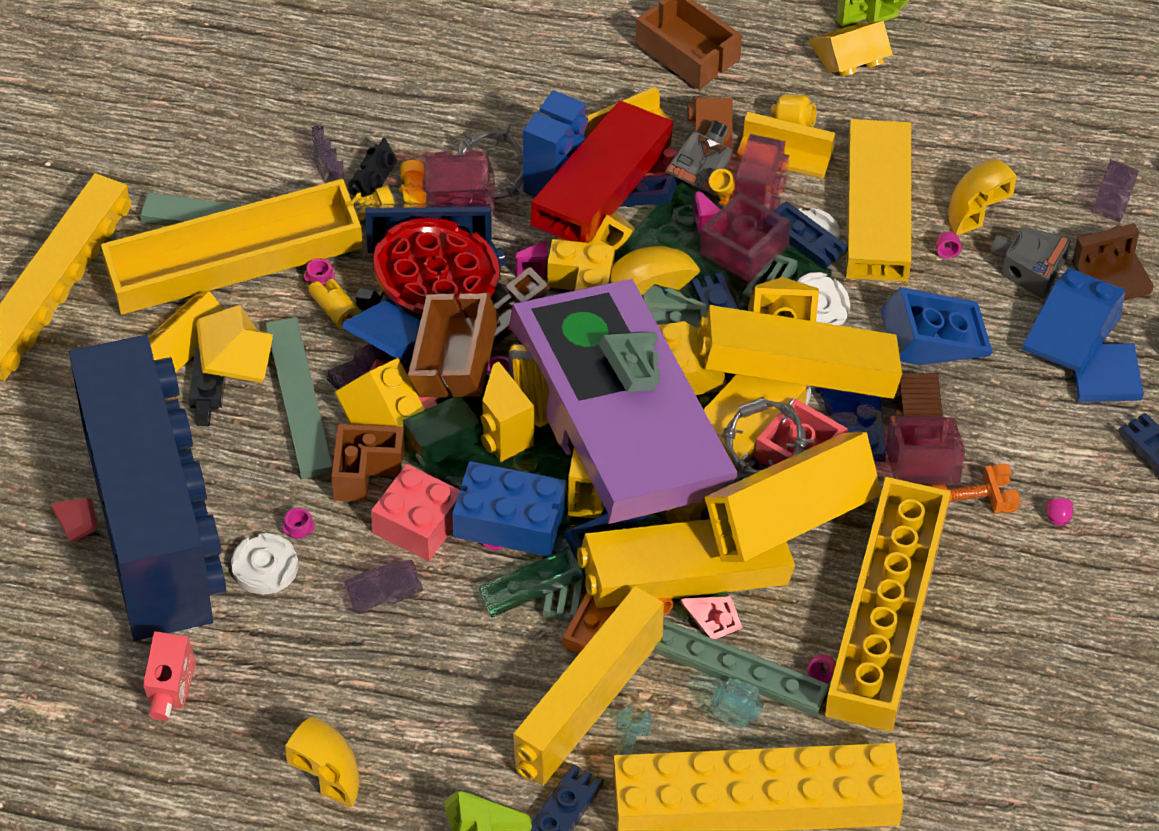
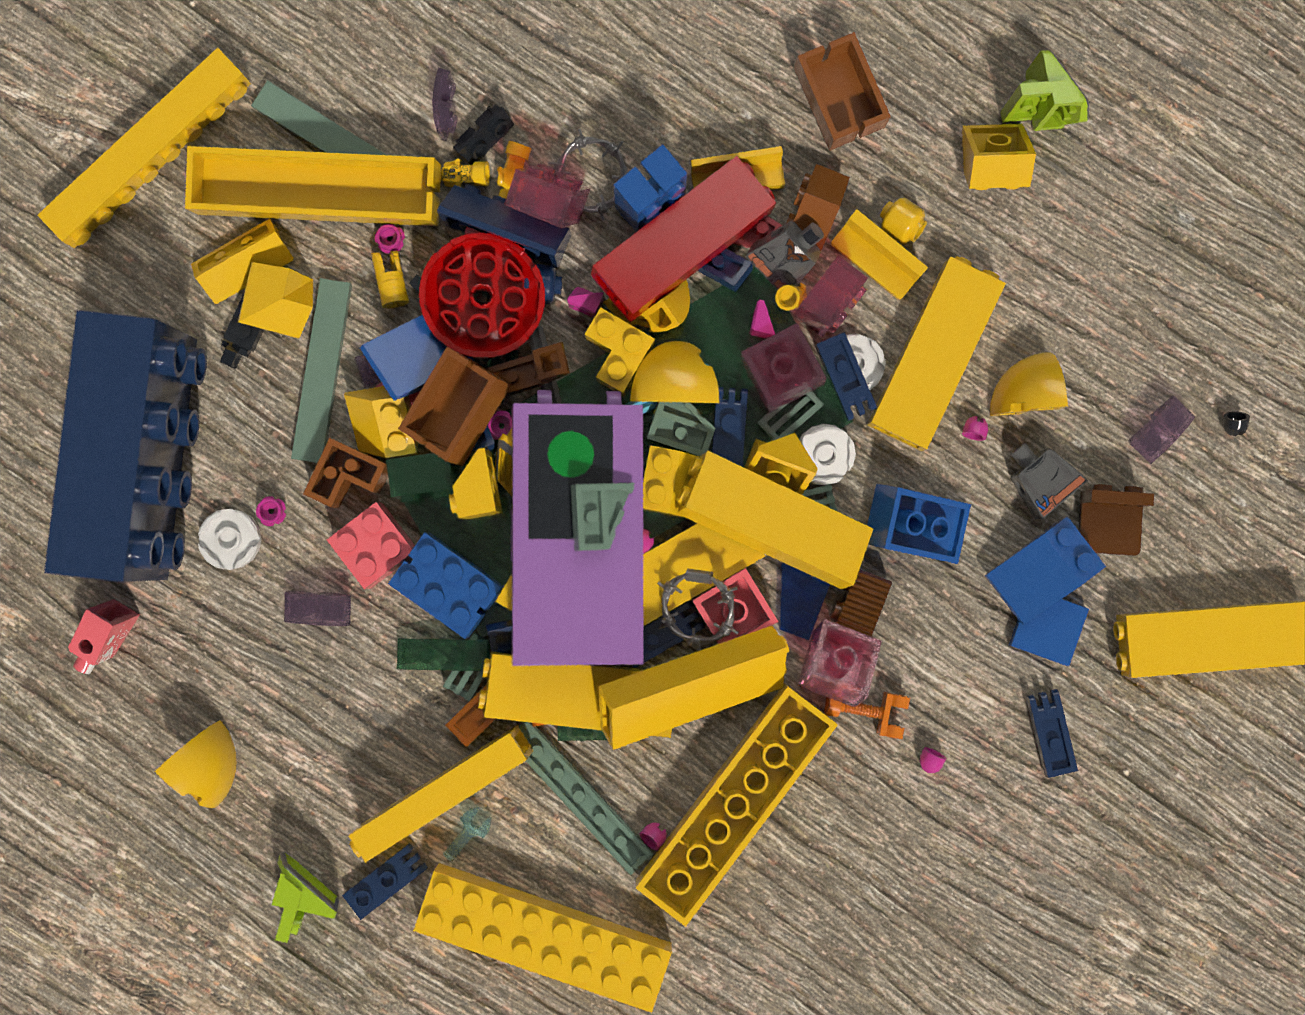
camera: 20 degrees right, 35 degrees up
piece [680,596,743,639] -> none
clear light blue head [710,677,764,729] -> none

